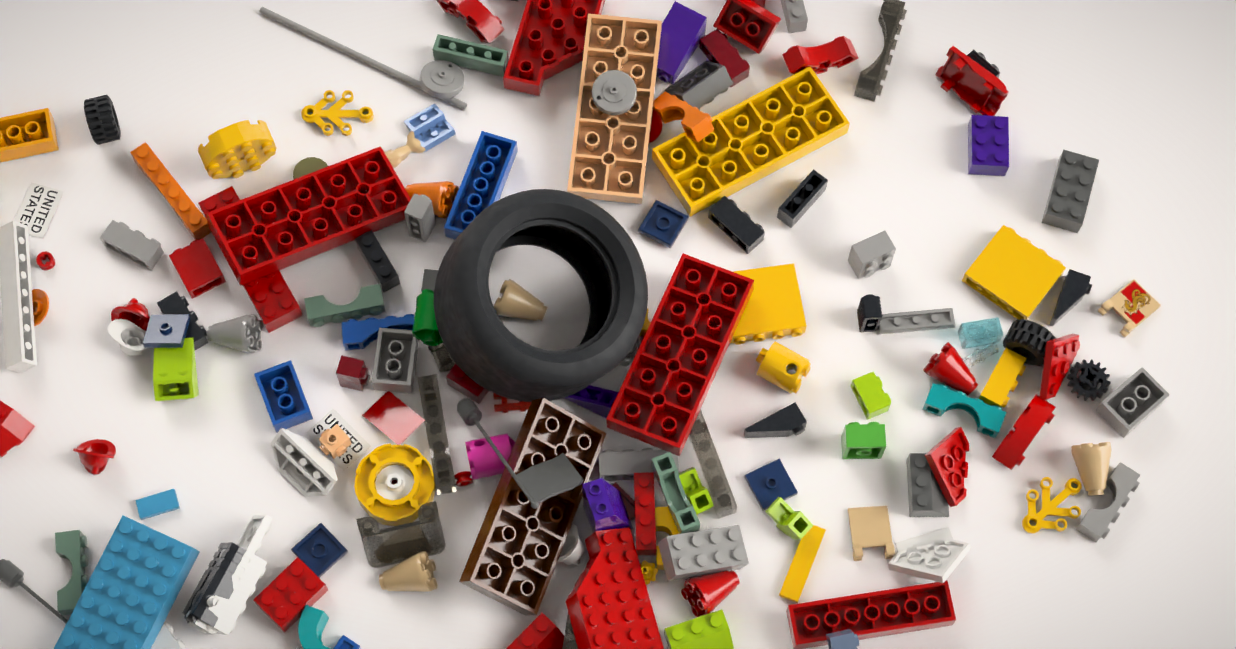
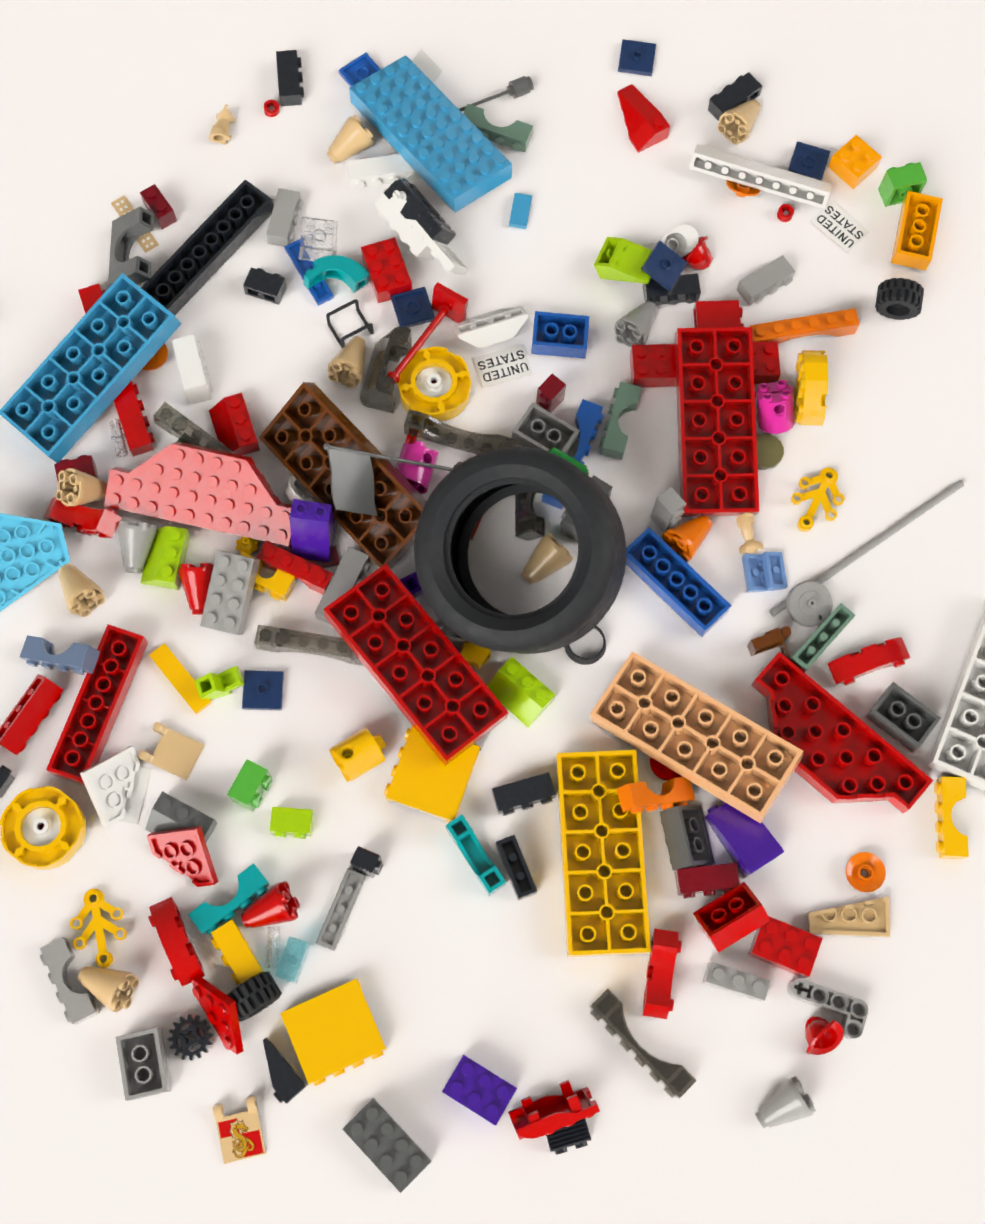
camera: 115 degrees right, 5 degrees up
red helmet [72,439,116,475] -> none
light nougat brick [319,424,352,459] -> none
black brick [355,230,400,293] -> none
sticker [362,391,425,445] -> none
light grey wheel [592,70,637,115] -> none
dark blue plate [638,200,689,249] -> none
sand green arch [651,452,700,534] -> none
lime brick [678,467,714,514] -> none
black slope [743,402,807,438] -> none
light grey brick [847,230,896,279] -> none
none -> yellow piece [0,786,86,870]
none -> black piece [326,299,374,348]
none -> red tile [386,282,469,385]
none -> teal arch [445,814,506,896]
none -> lime slope [487,657,555,728]
none -> reddish brown piece [747,626,791,660]
none -> dark pink cylinder [756,379,795,434]

